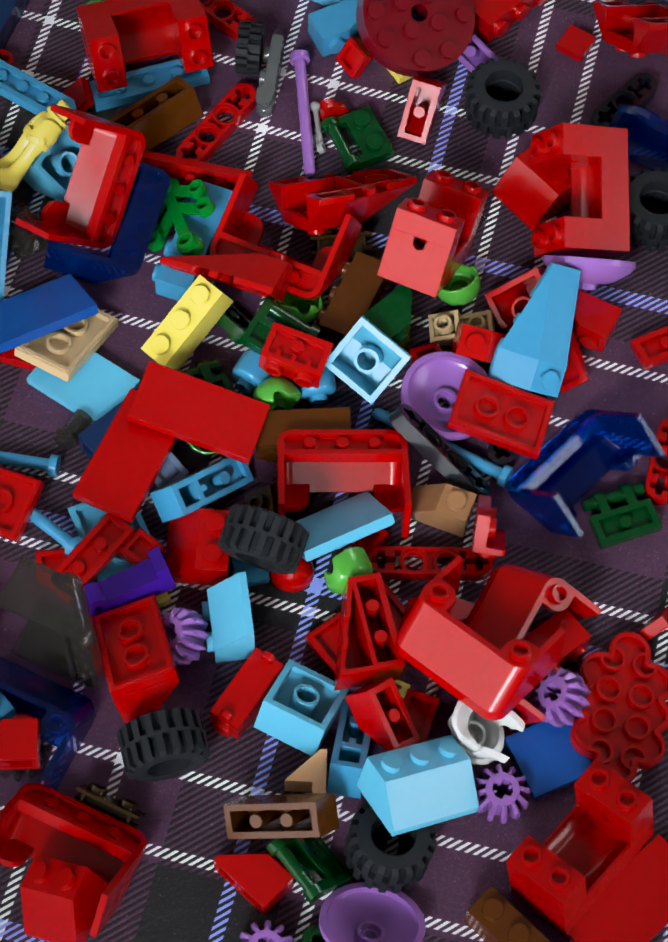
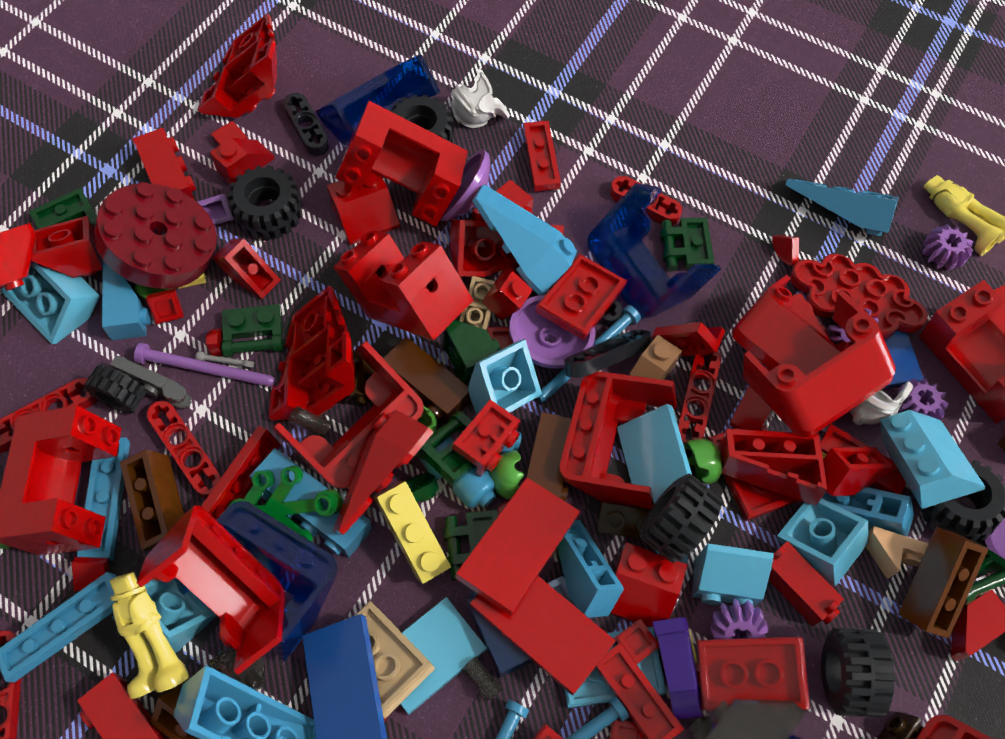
camera: 75 degrees left, 0 degrees up
none -> red slope [210,138,275,185]
none -> clear smoke pin [289,406,330,437]

